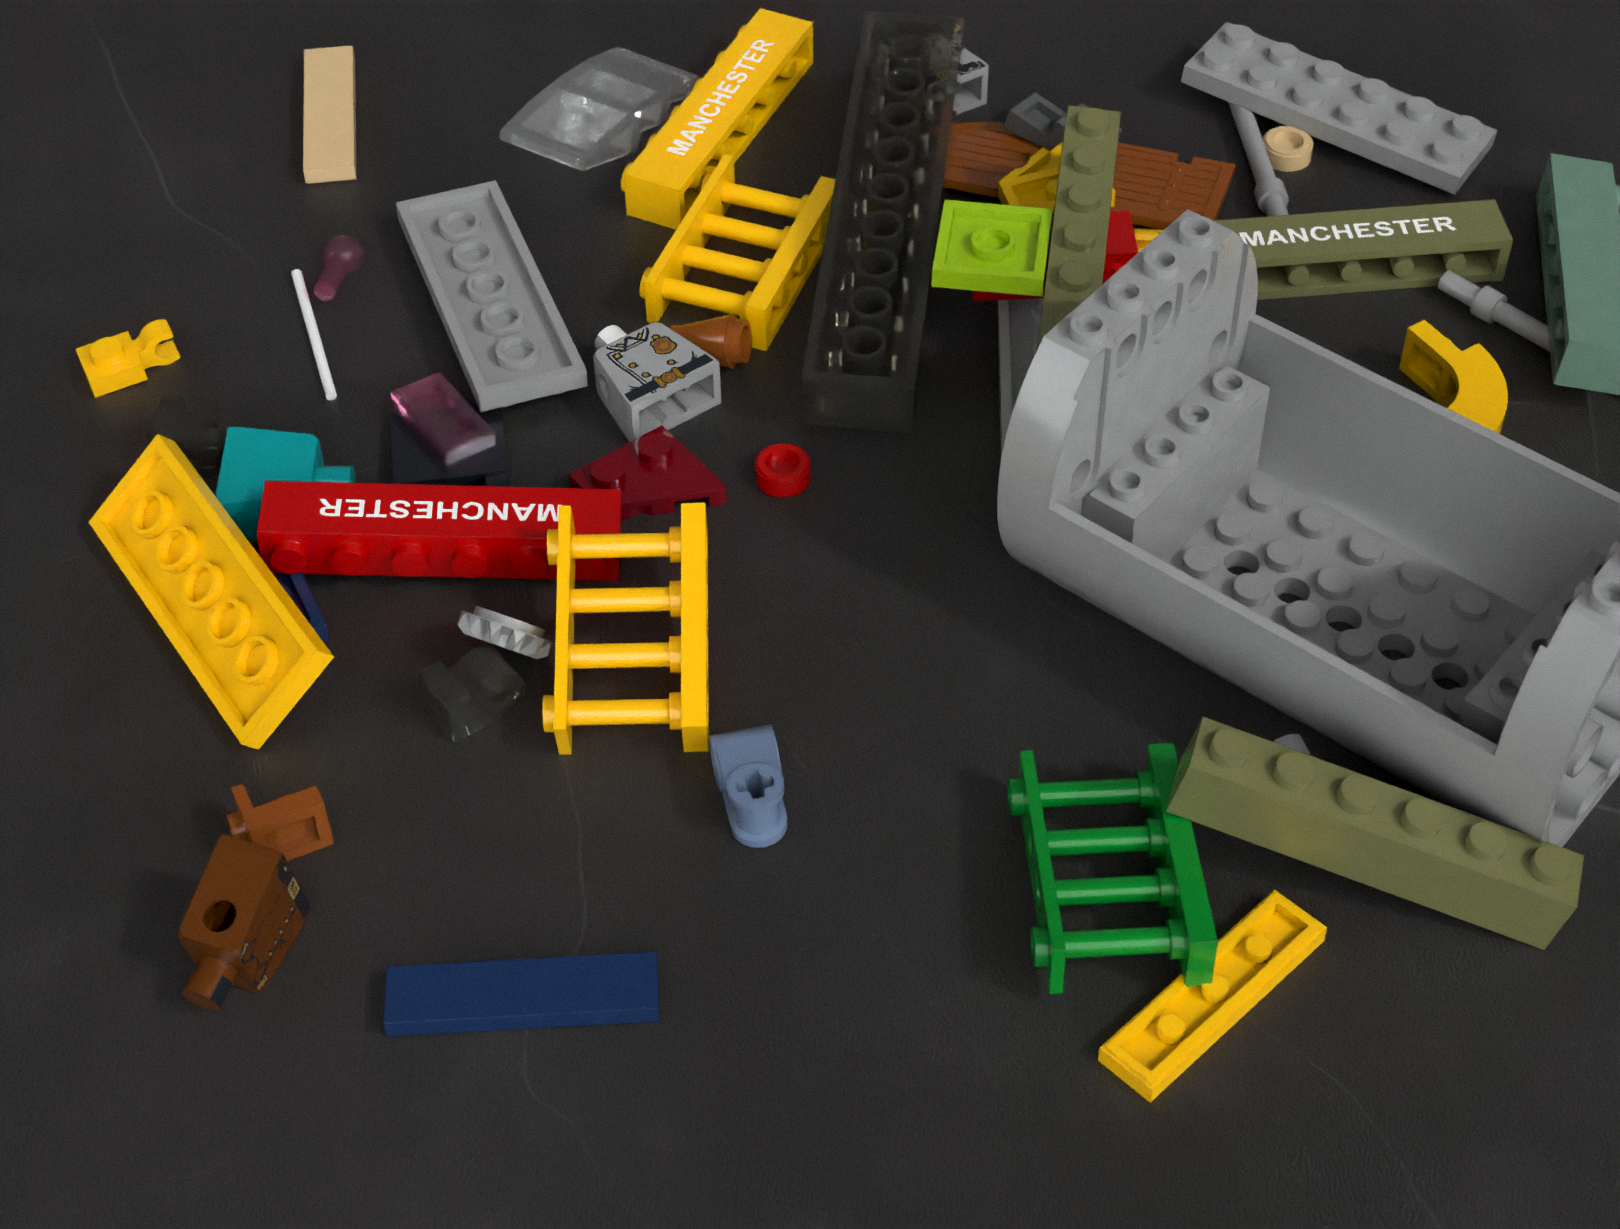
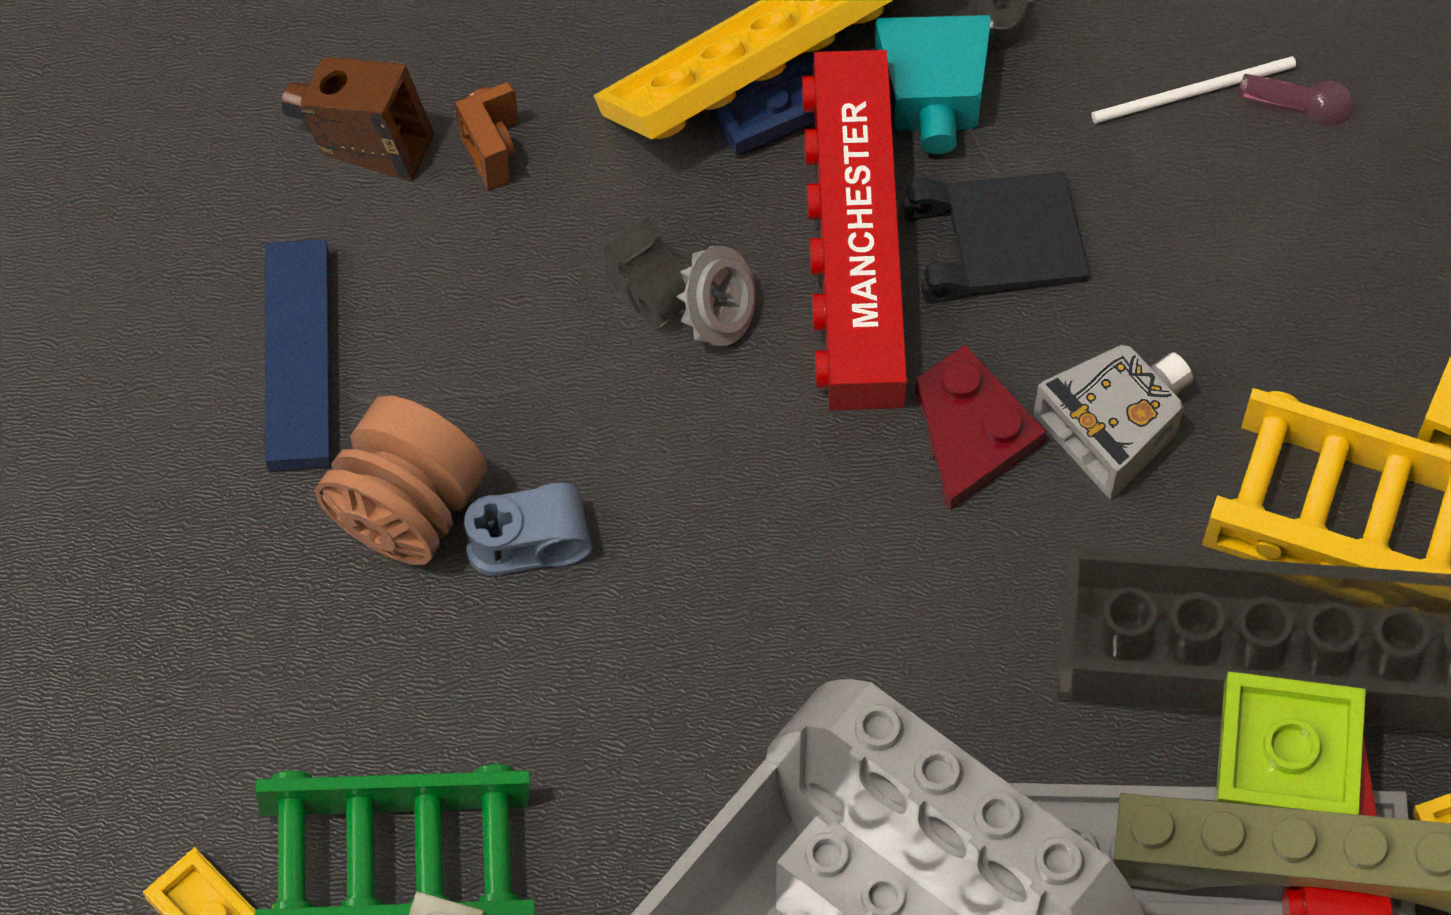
camera: 90 degrees right, 15 degrees up
clear pink plate [391,372,496,465] -> none
light grey plate [396,180,588,412] -> none
yellow fence [543,503,709,755] -> none
dark orange cone [670,314,752,369] -> none
red tile [755,444,811,497] -> none
none -> nougat wheel [314,395,488,565]

